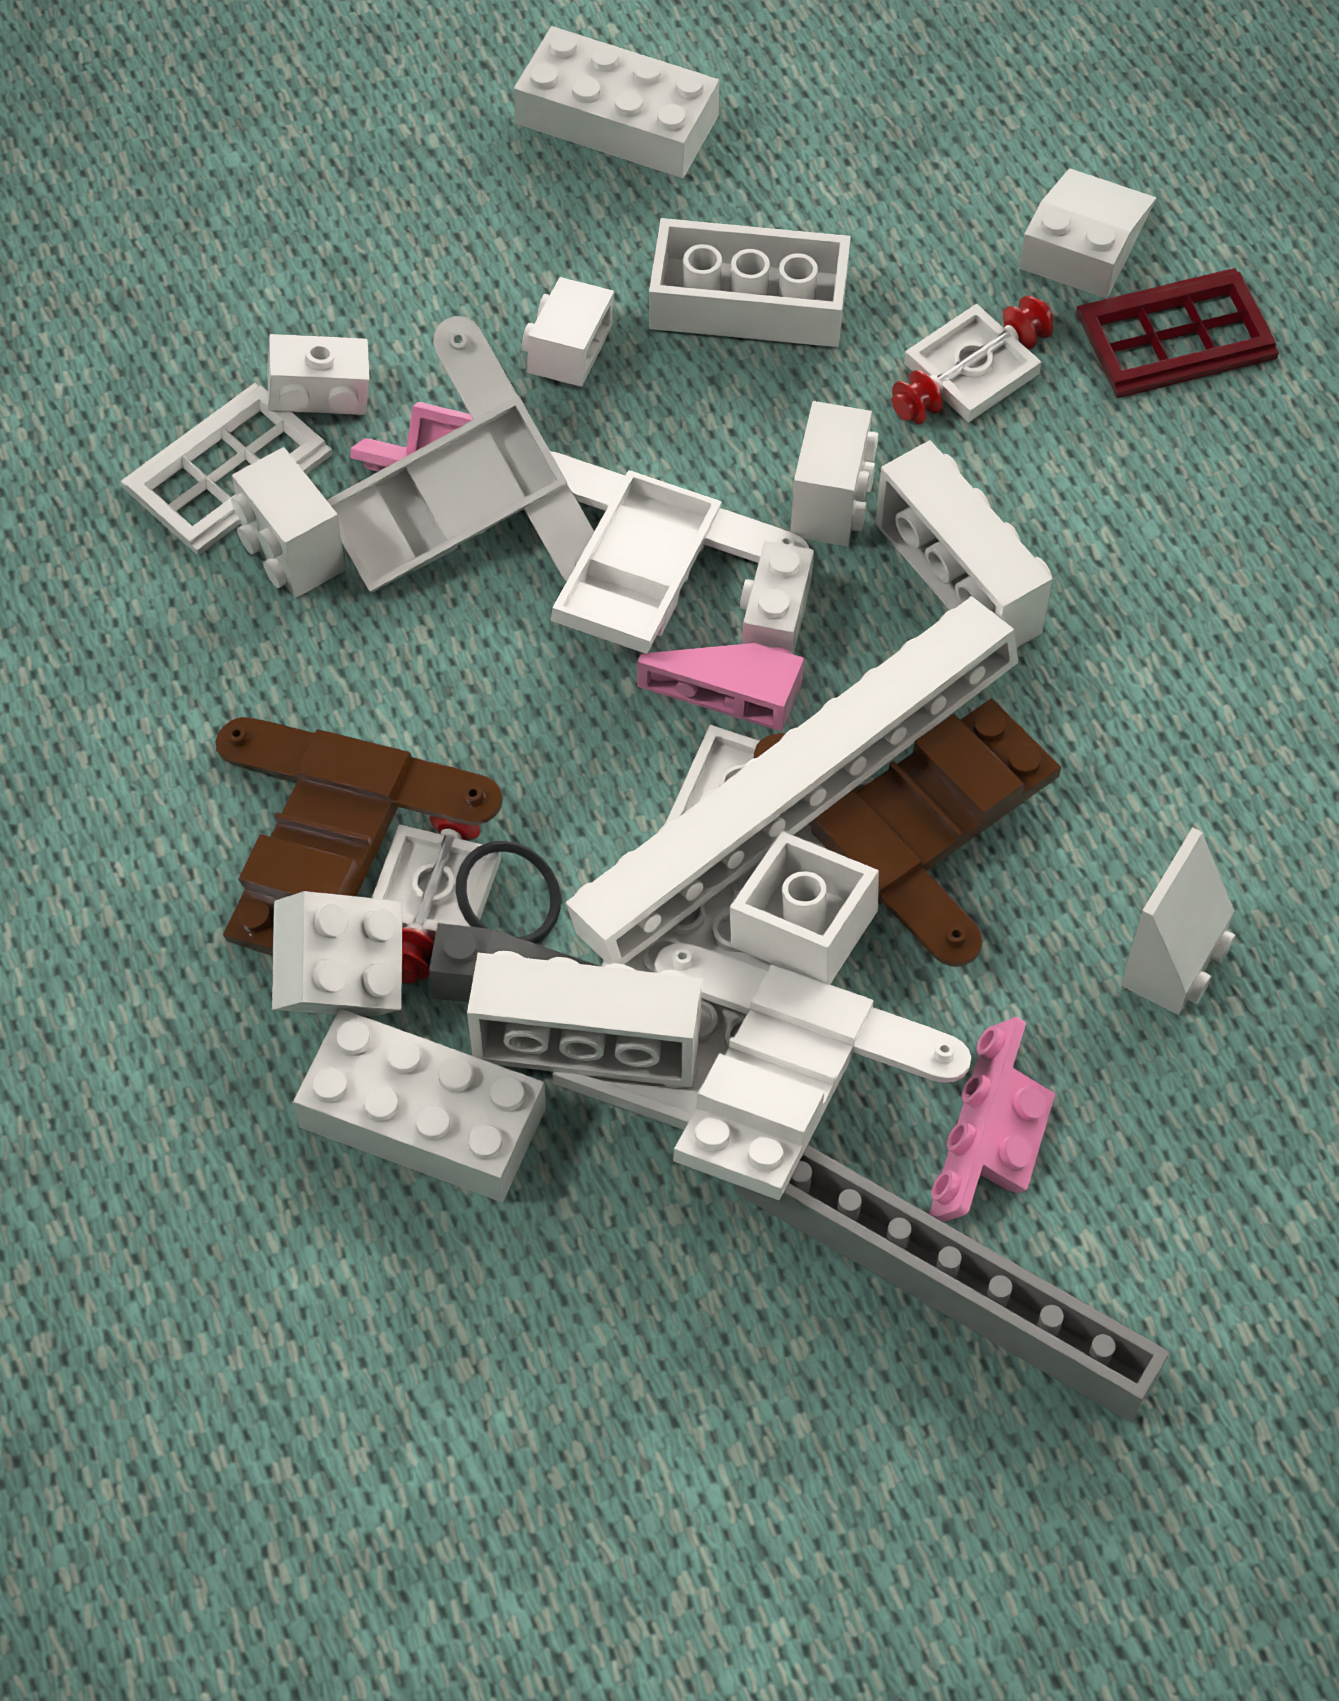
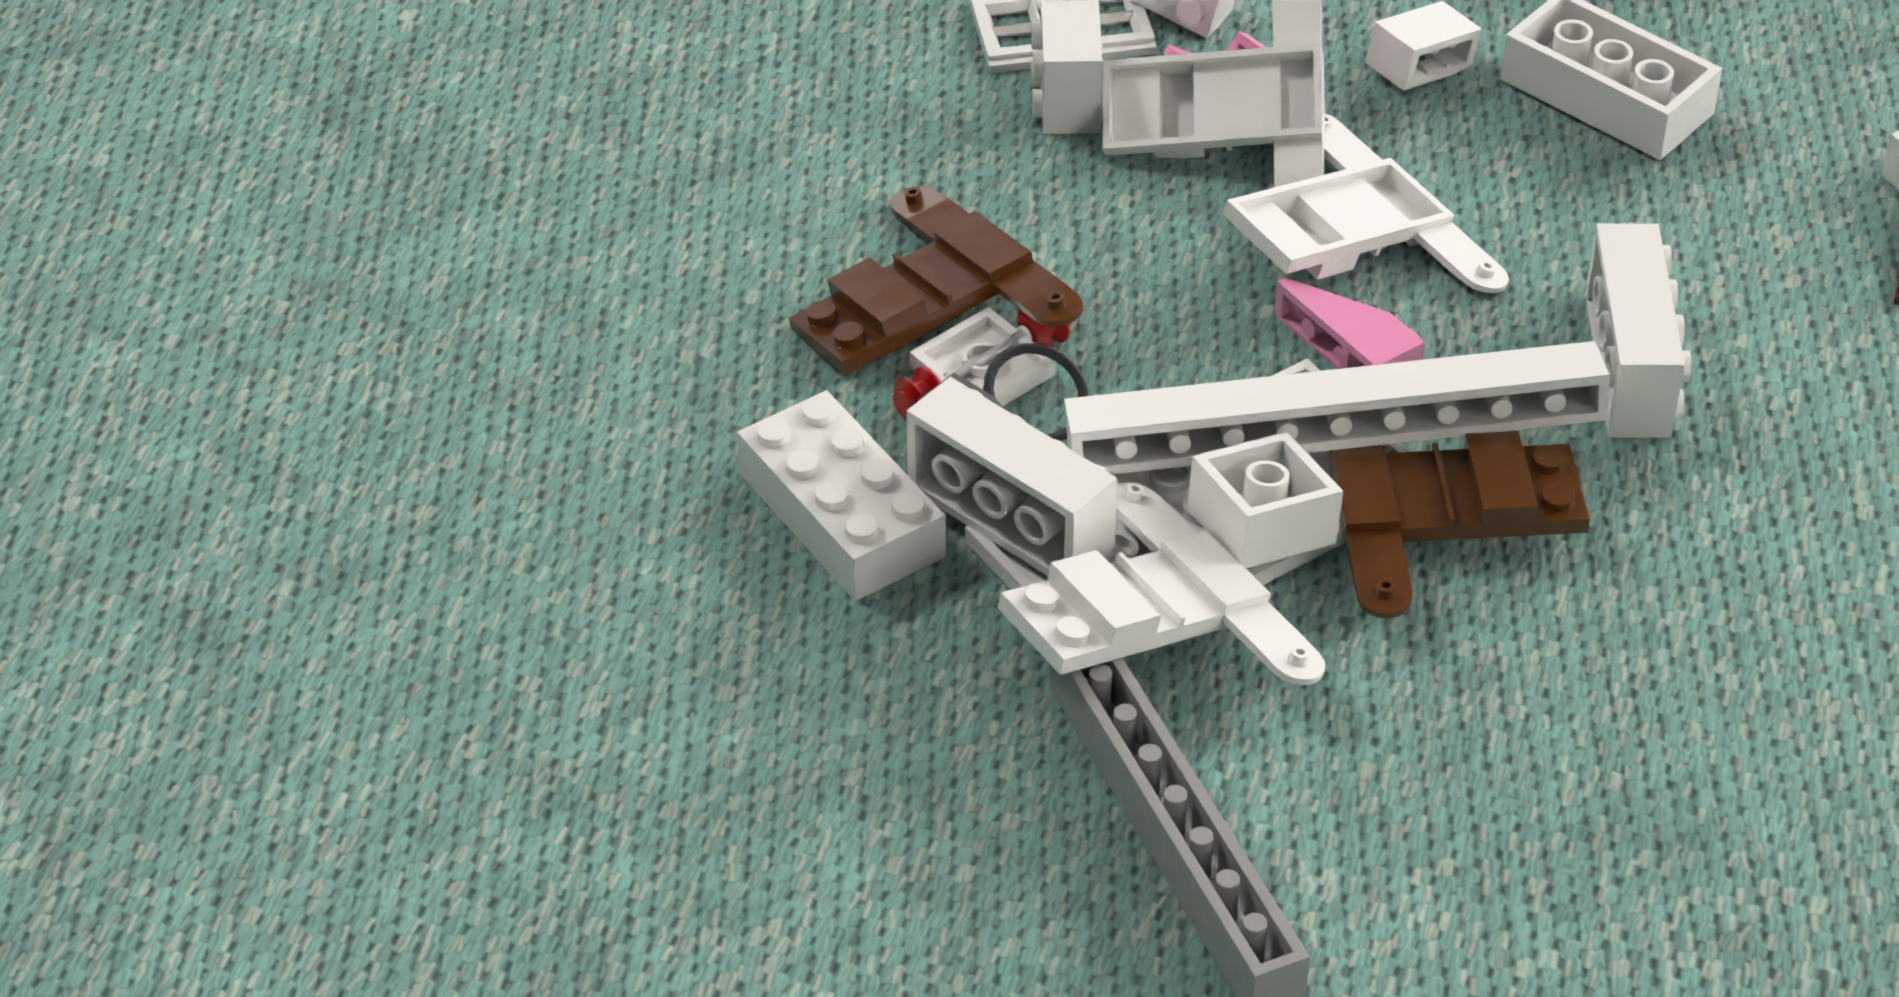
camera: 35 degrees right, 15 degrees down
white brick [272,891,402,1017] -> none
white brick [740,541,814,654] -> none
white brick [790,401,879,547] -> none
white plate [891,295,1053,425] -> none
bright pink bracket [929,1017,1055,1222] -> none
white slope [1121,827,1235,1015] -> none

